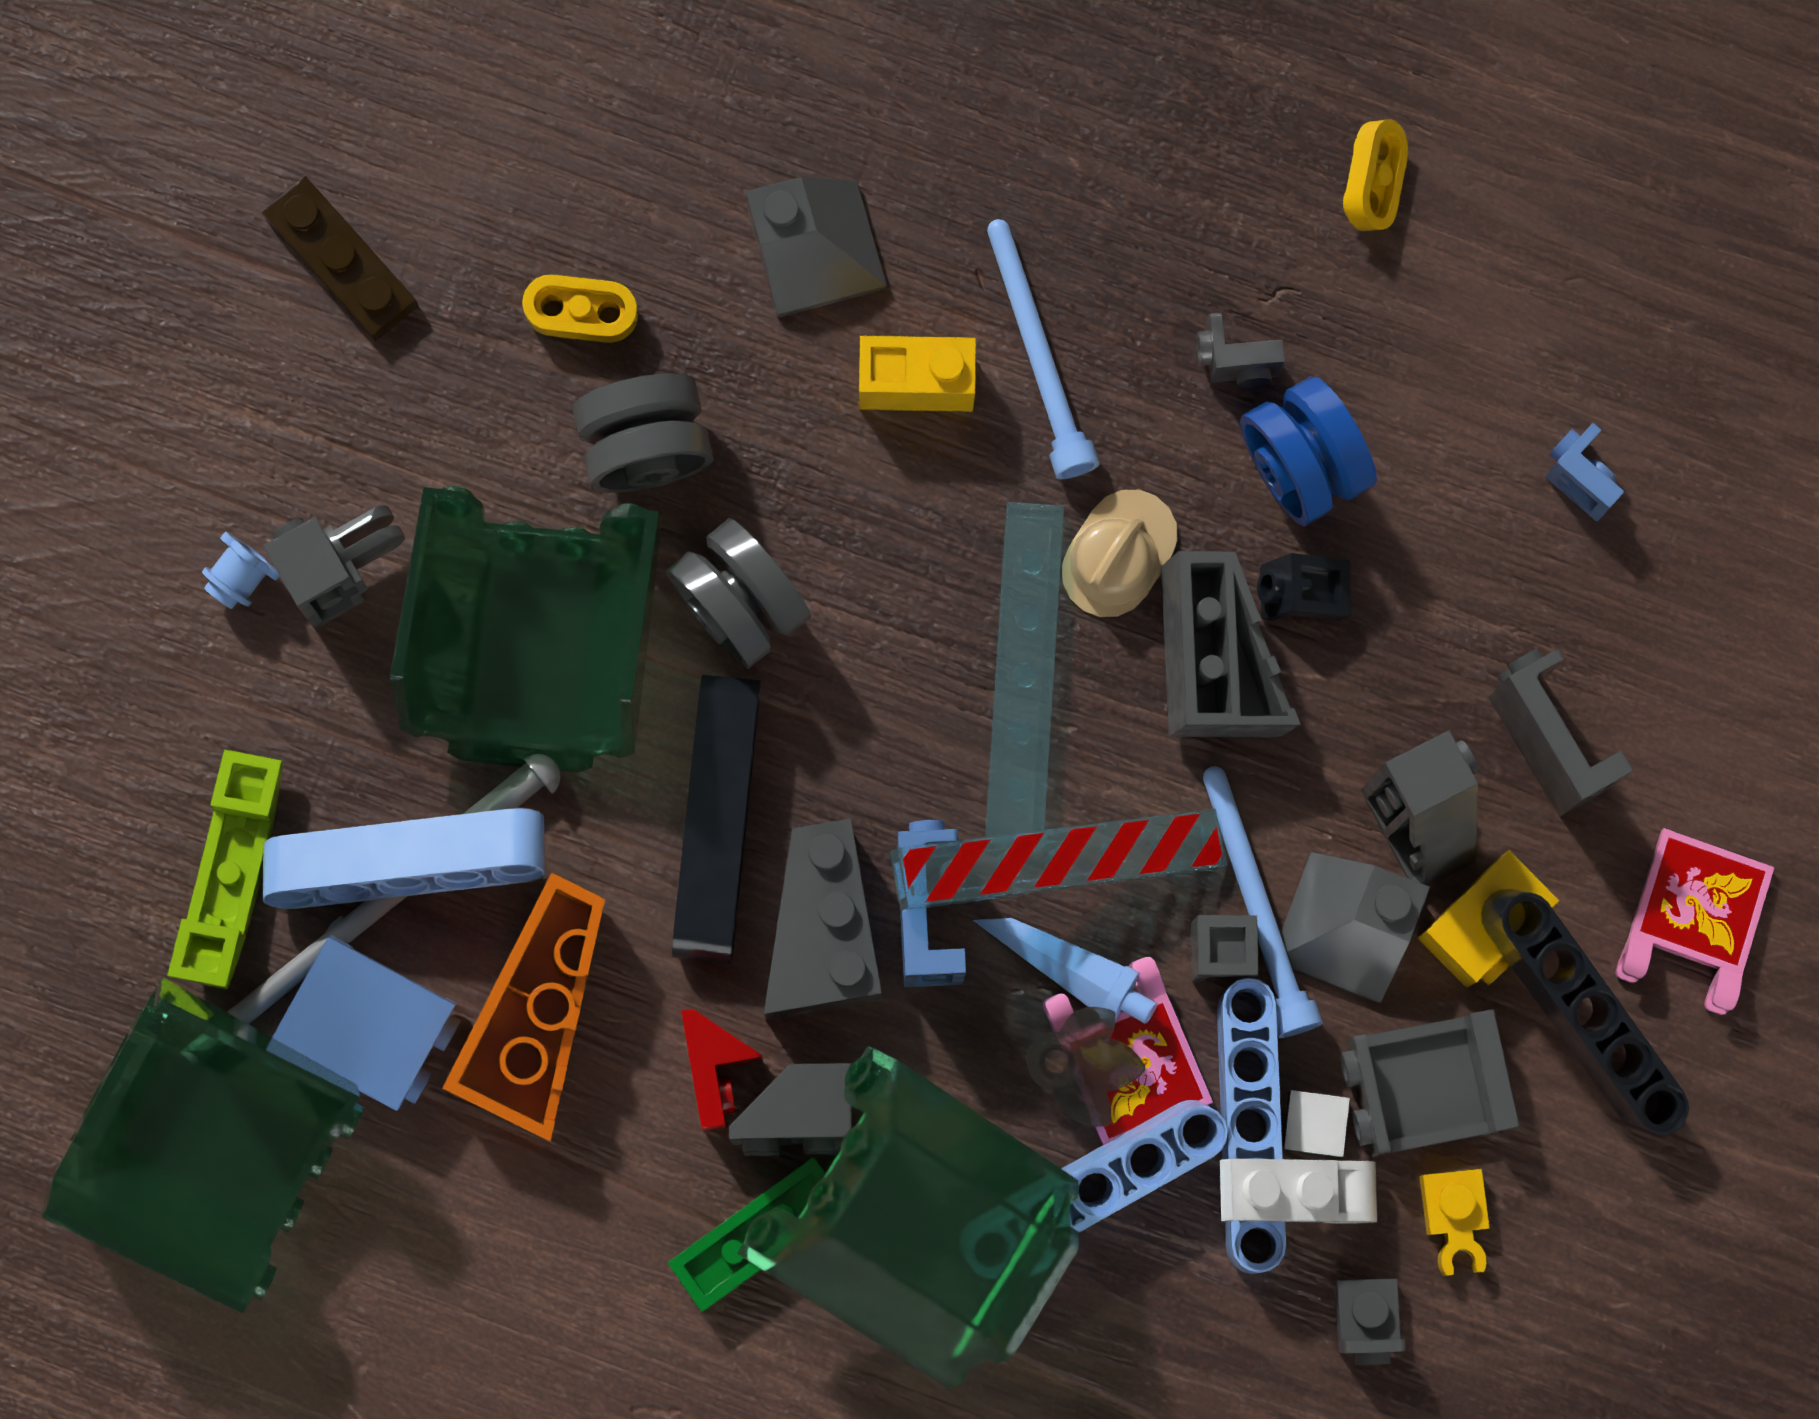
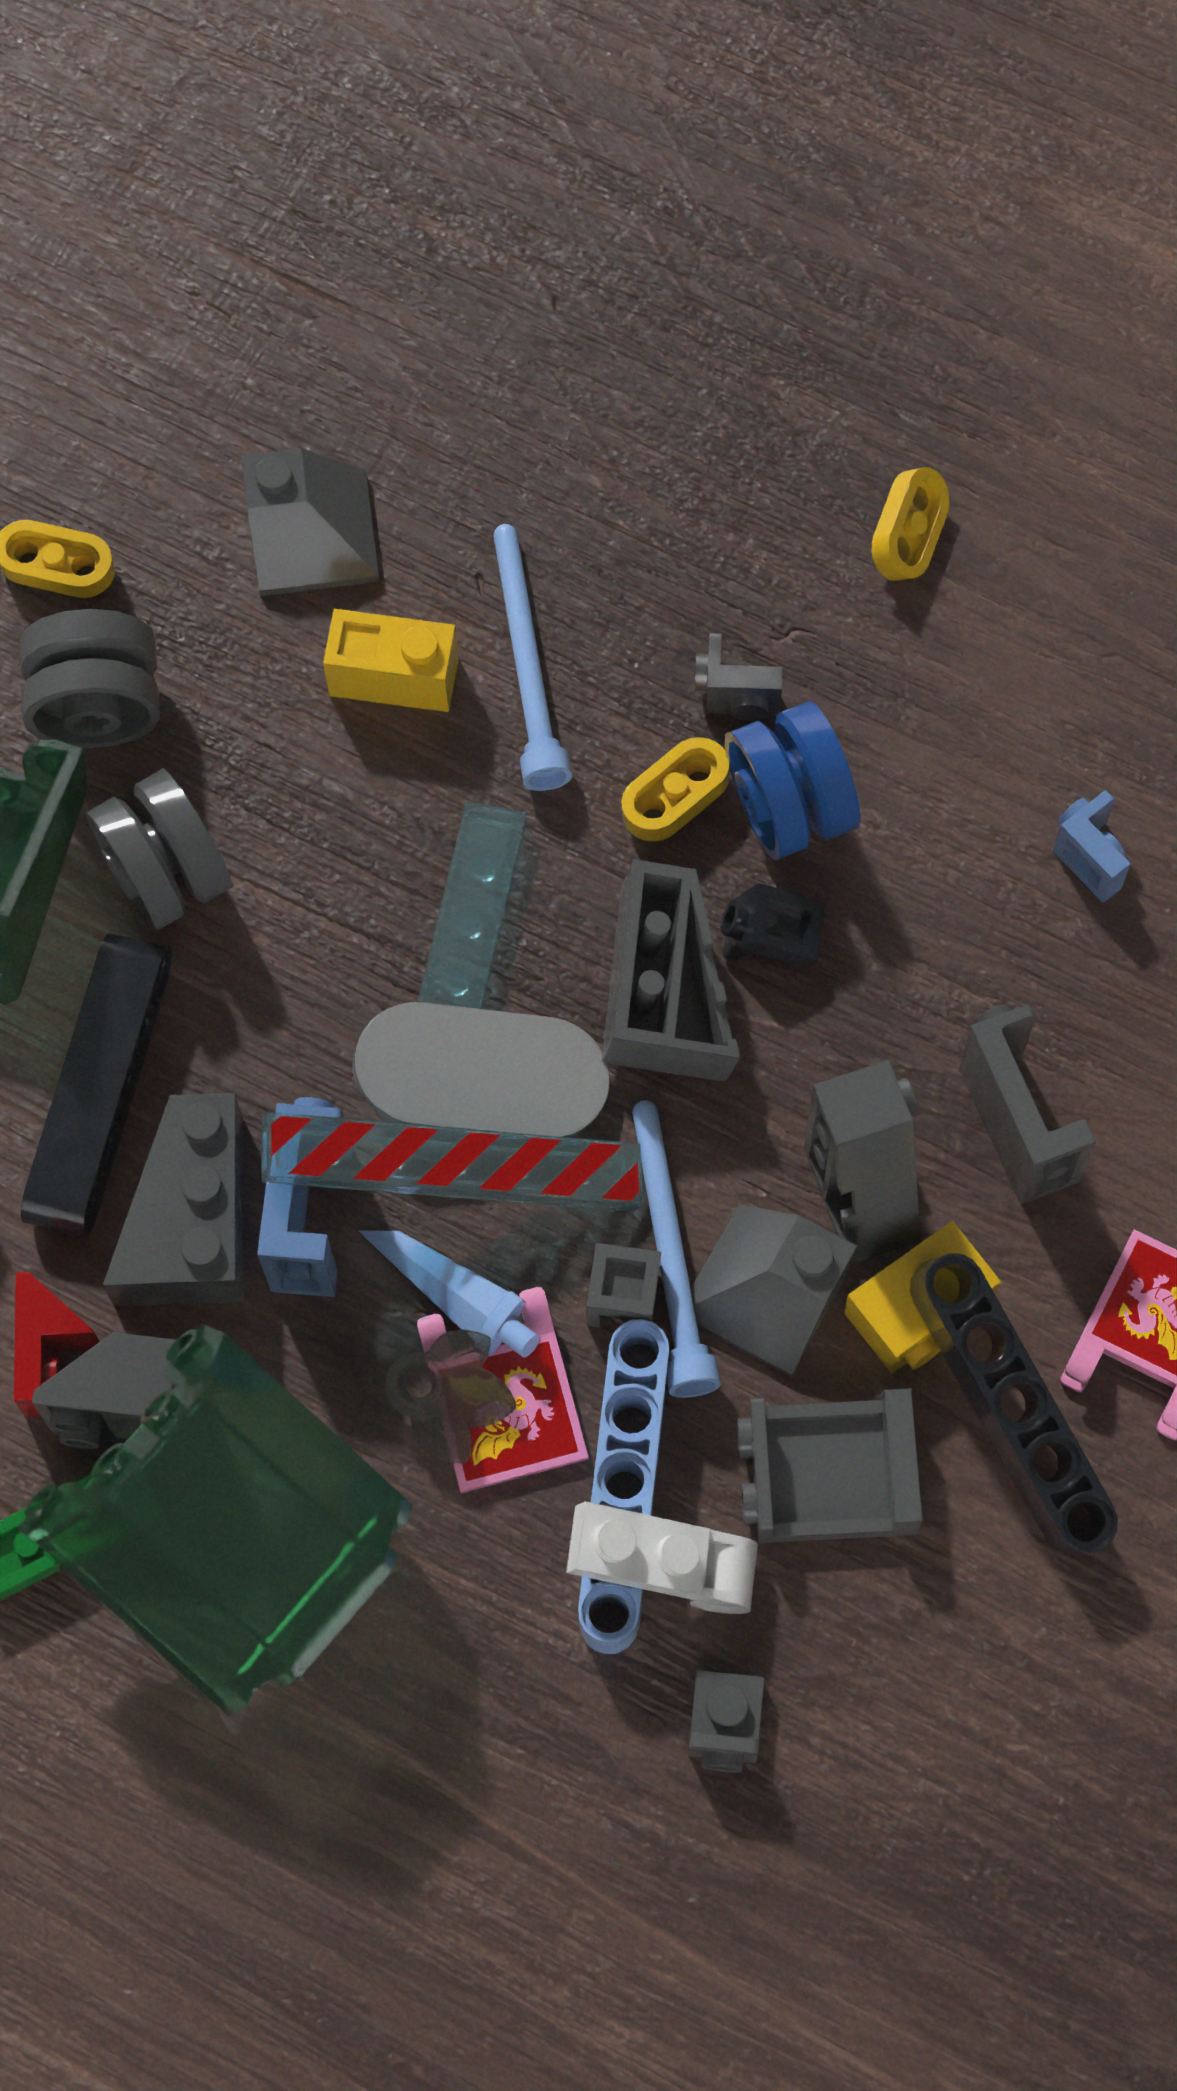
camera: 15 degrees right, 10 degrees down
light blue beam [958,1100,1228,1278] -> none
tan piece [1062,490,1177,617] -> none
white tile [1282,1090,1350,1158] -> none
yellow plate [1419,1169,1489,1276] -> none
none -> light grey tile [353,1002,609,1143]
none -> yellow plate [621,737,730,841]

